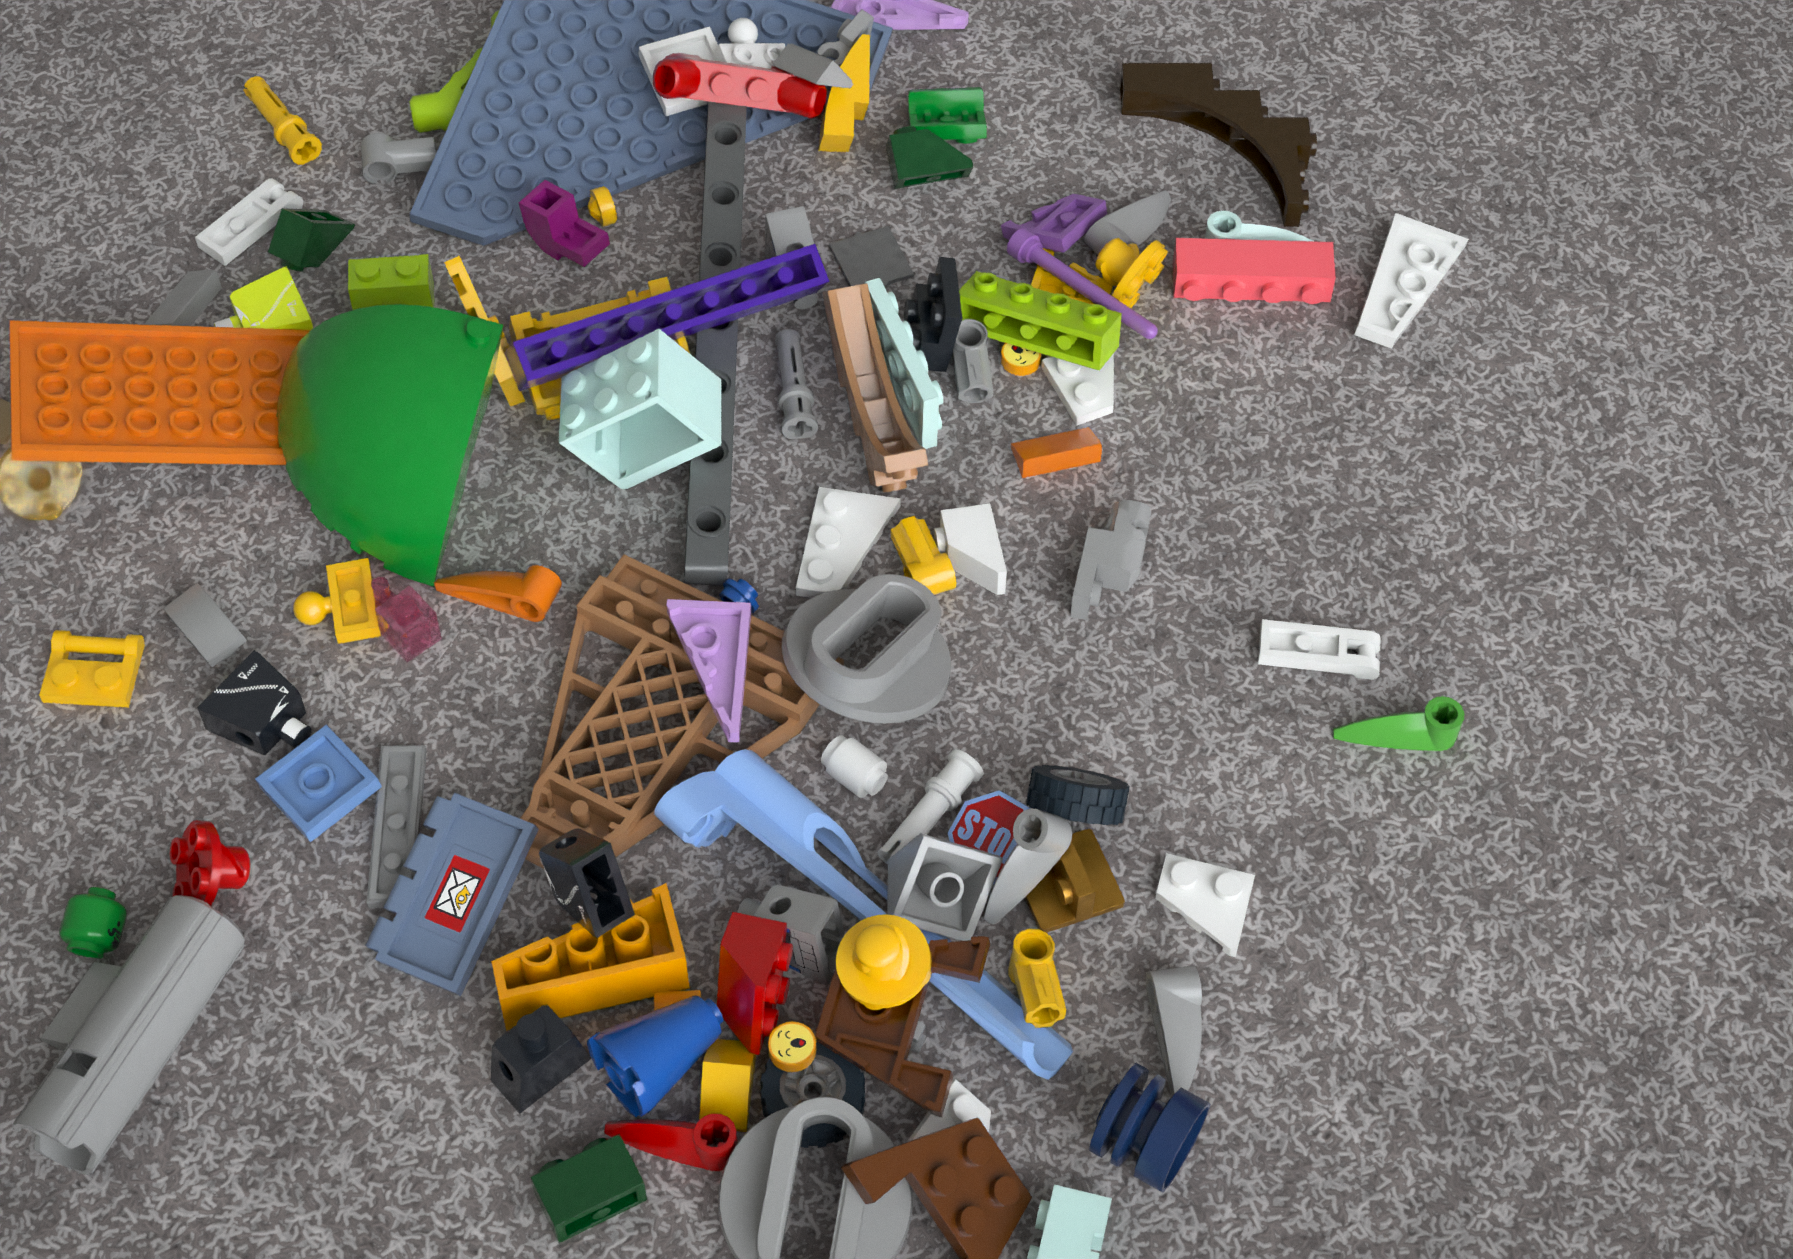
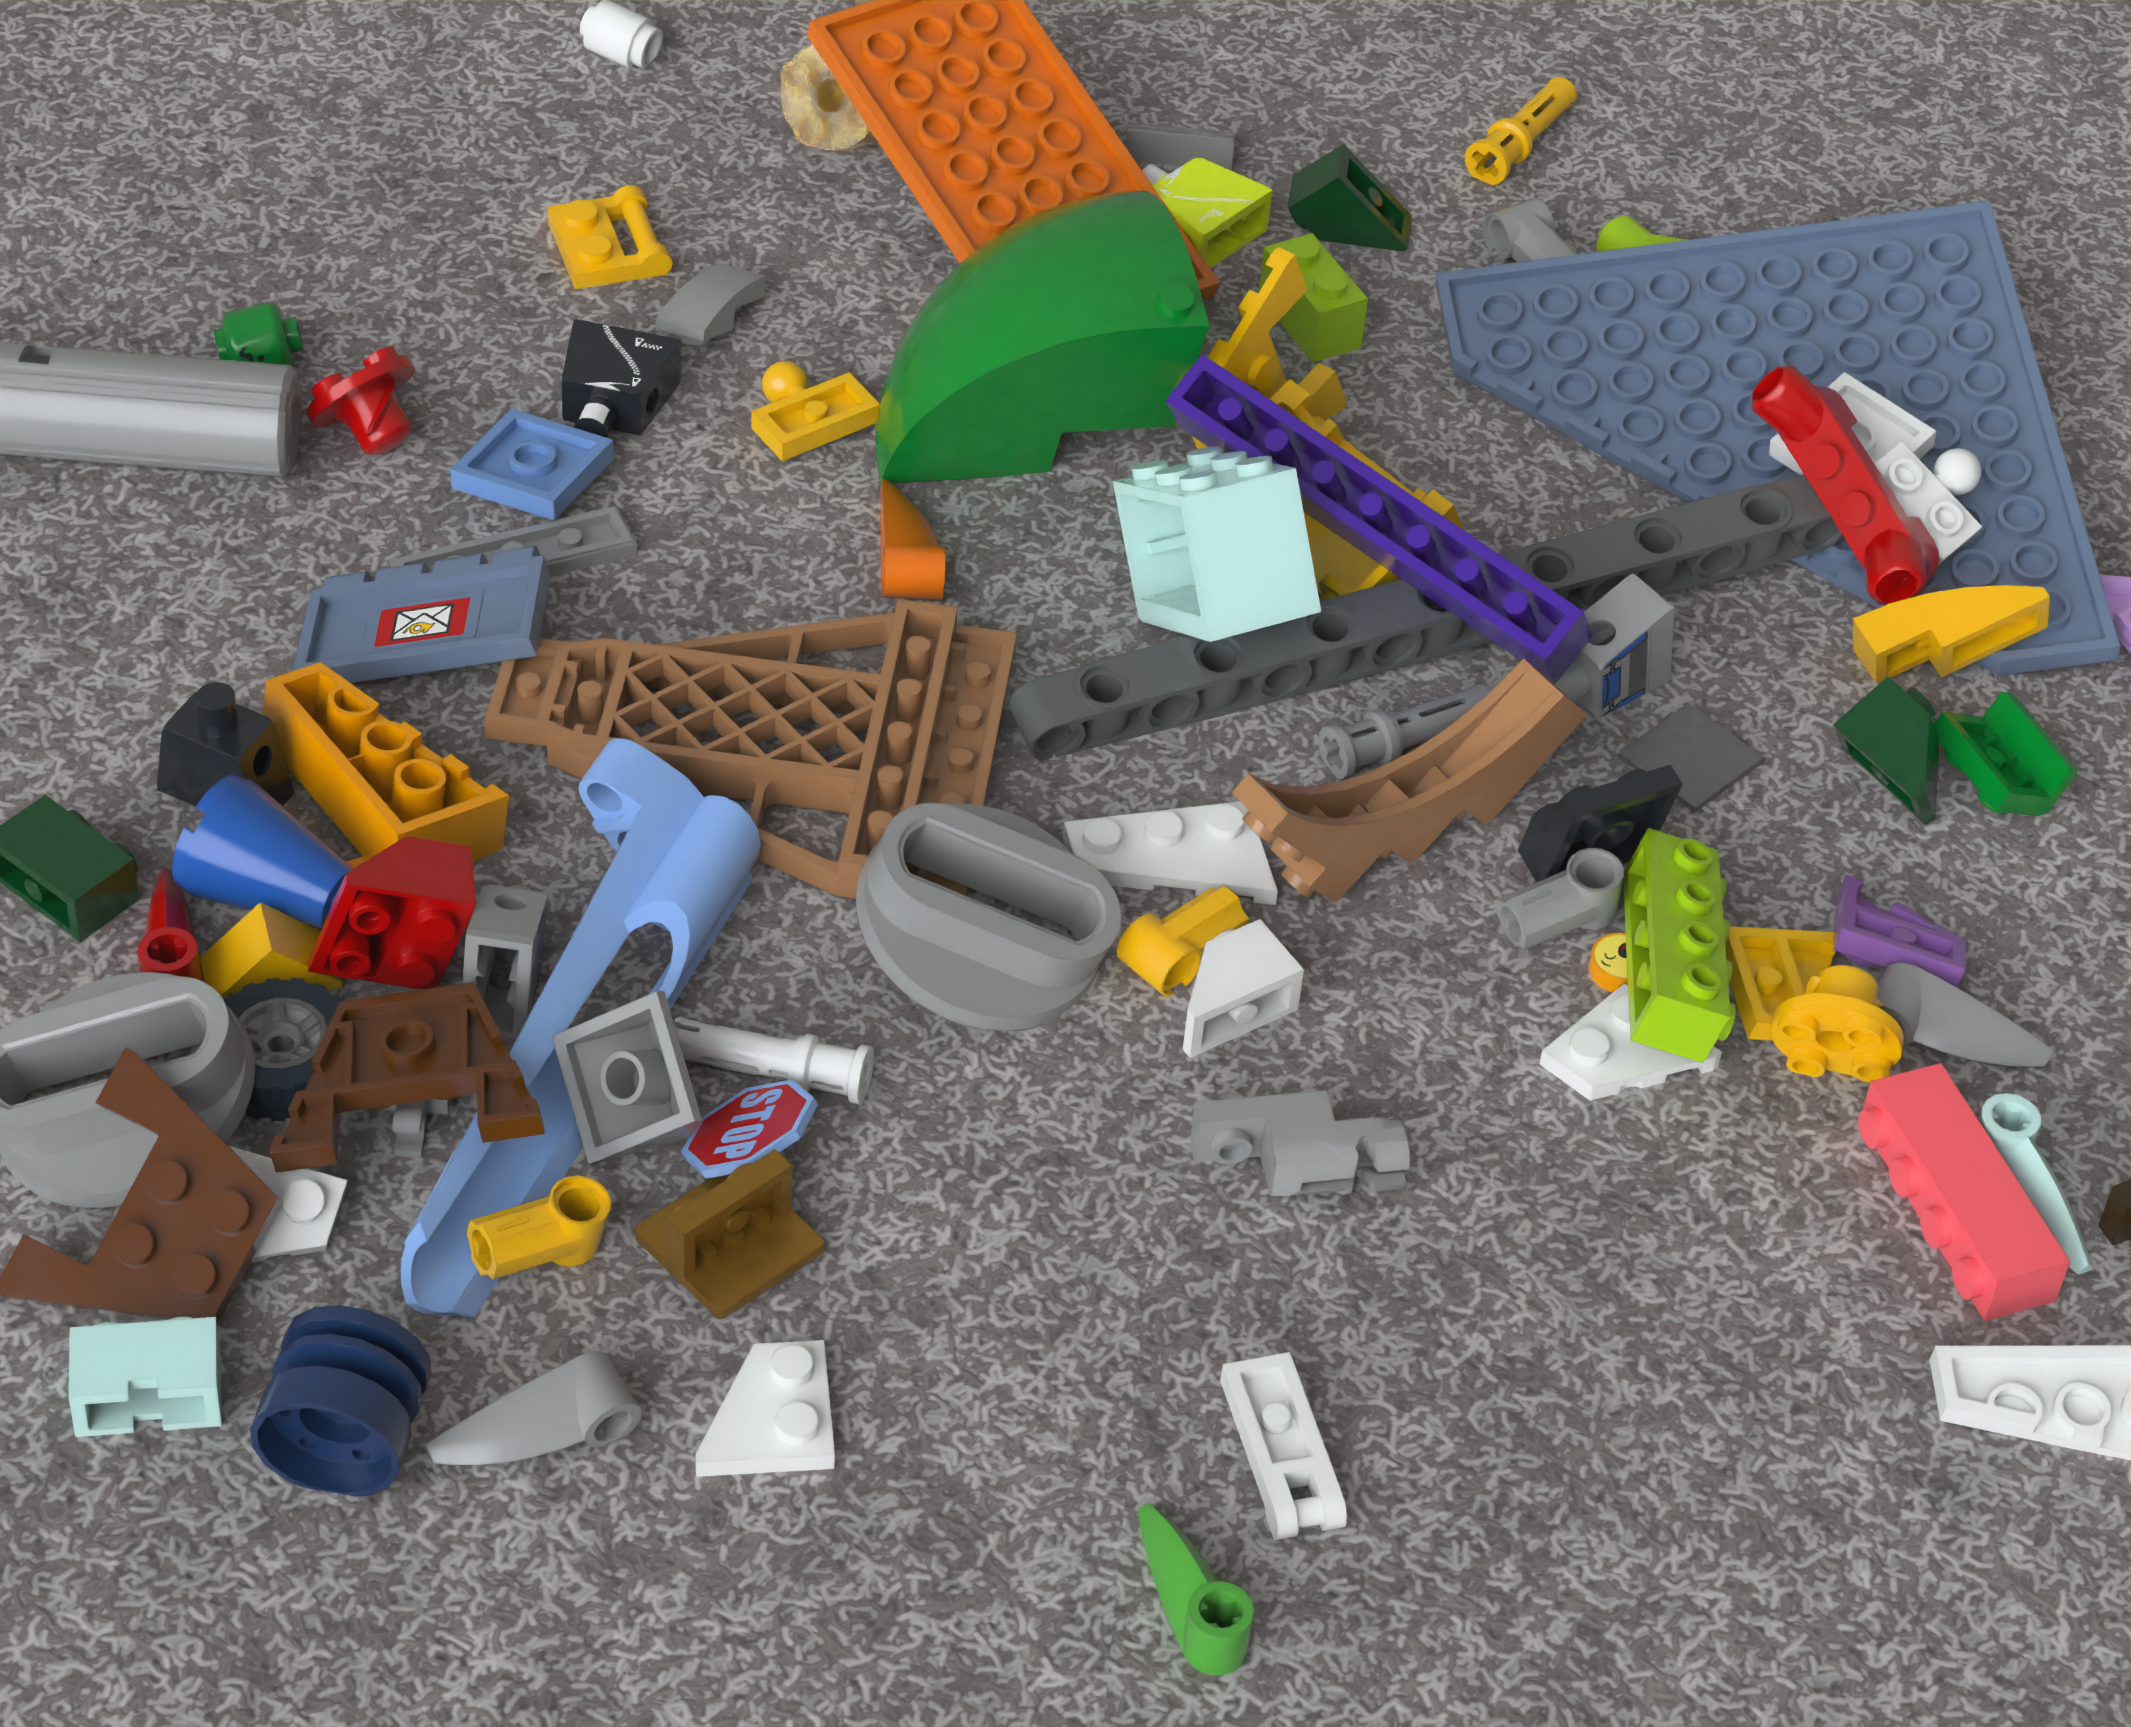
camera: 65 degrees right, 10 degrees down
white plate [195,178,303,266] -> none
clear pink brick [371,577,442,663] -> none
magenta brick [518,180,610,267] -> none
black torso [539,828,635,938] -> none
yellow tile [588,186,617,227] -> none
lavender wing [666,599,751,742] -> none
blue plate [719,578,759,613] -> none
tile [768,1021,816,1072] -> none
light grey slope [773,43,853,89] -> none
light grey plate [817,9,874,67] -> none
white brick [821,735,888,798] -> none
yellow plate [836,914,931,1010] -> none
light aqua plate [865,278,943,449] -> none
light grey piece [983,808,1072,924] -> none
medium lavender piece [1007,228,1158,339] -> none
orange slope [1011,427,1102,478] -> none
black wheel [1026,765,1130,825] -> none

